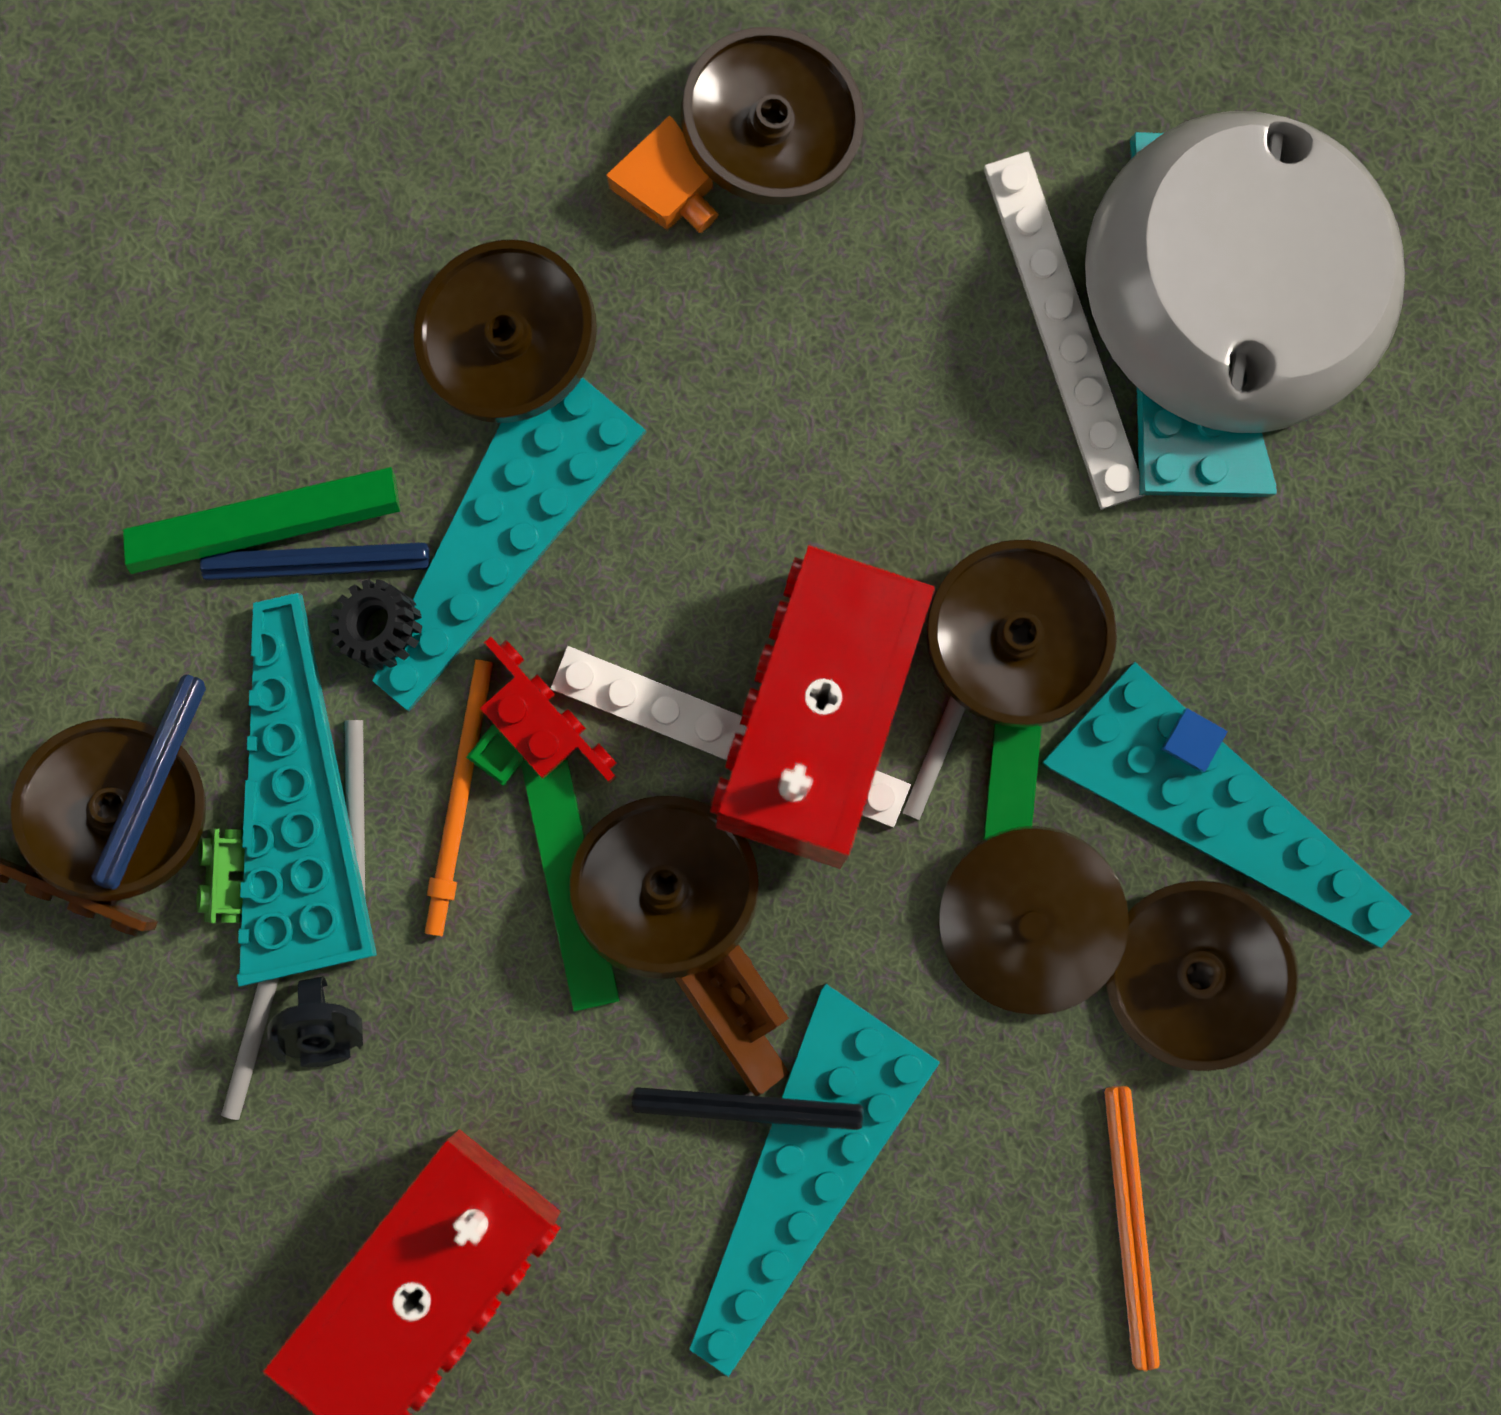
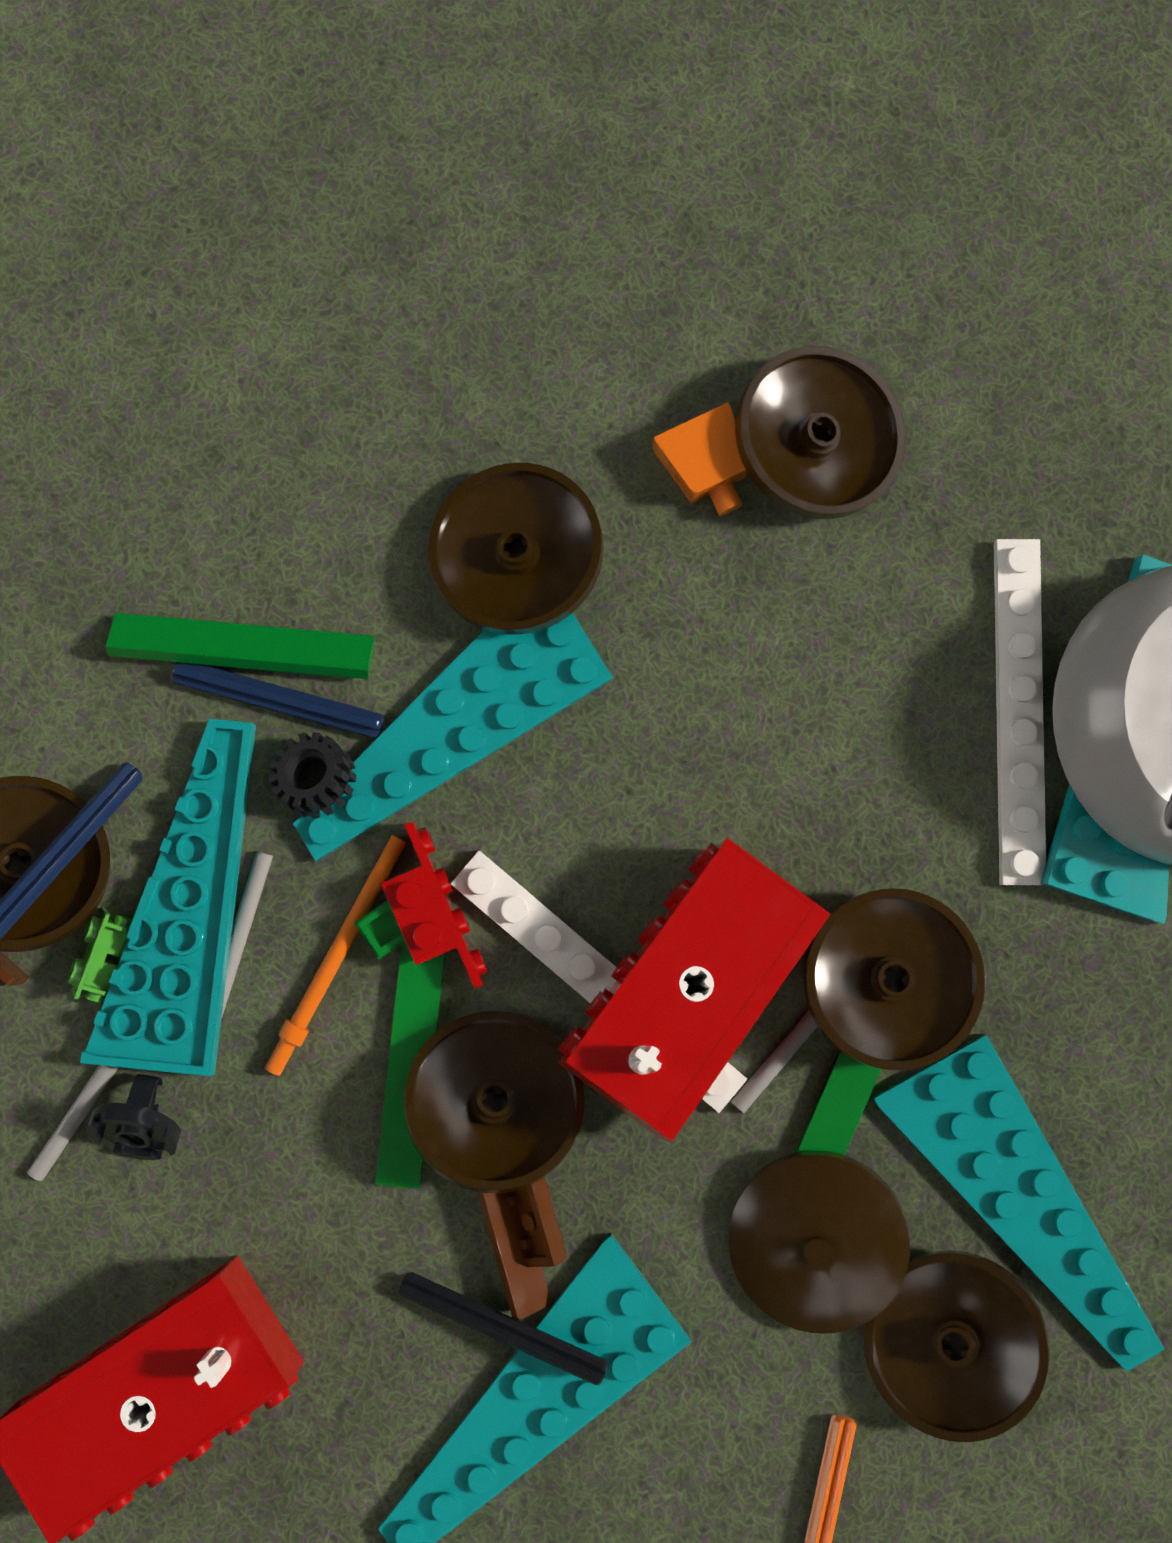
camera: 10 degrees right, 0 degrees up
blue tile [1161,708,1228,773] -> none

